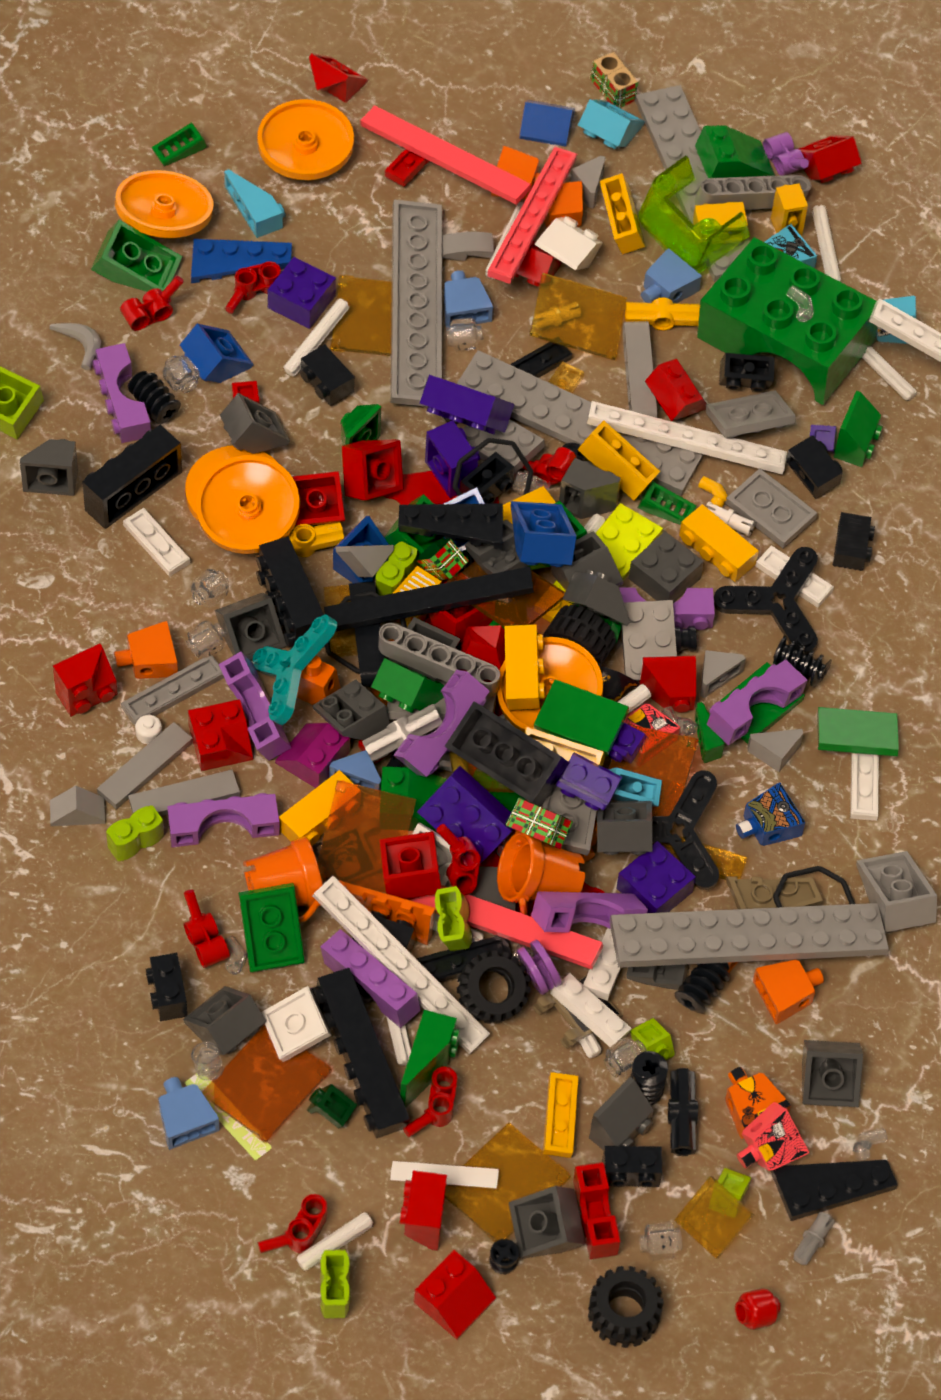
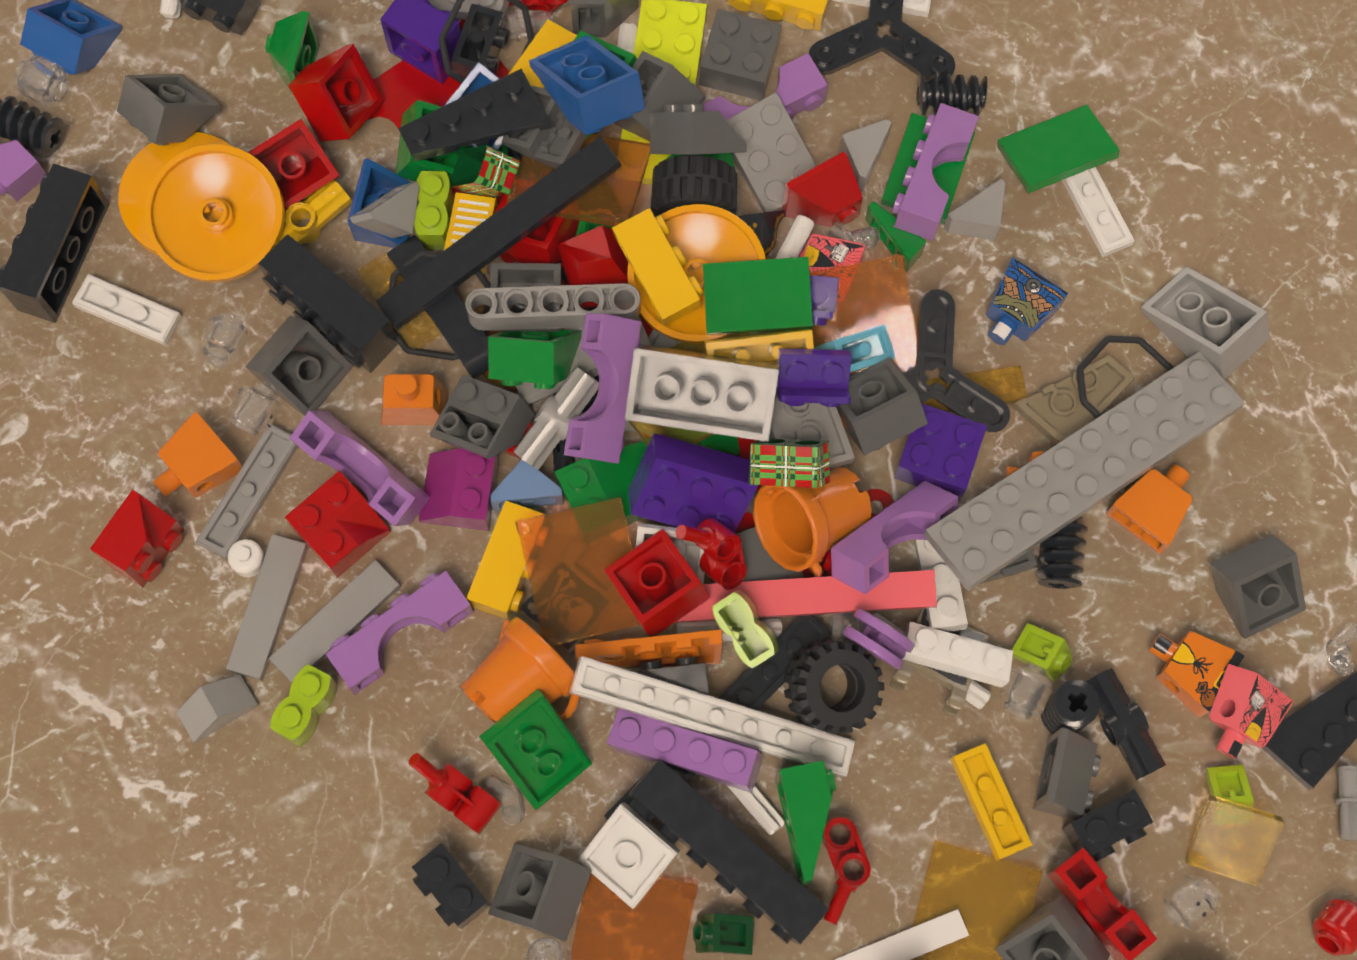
camera: 25 degrees left, 15 degrees up
red plate [232,381,260,404] -> none
teal piece [253,615,337,725] -> none
black wheel [675,626,697,652] -> none

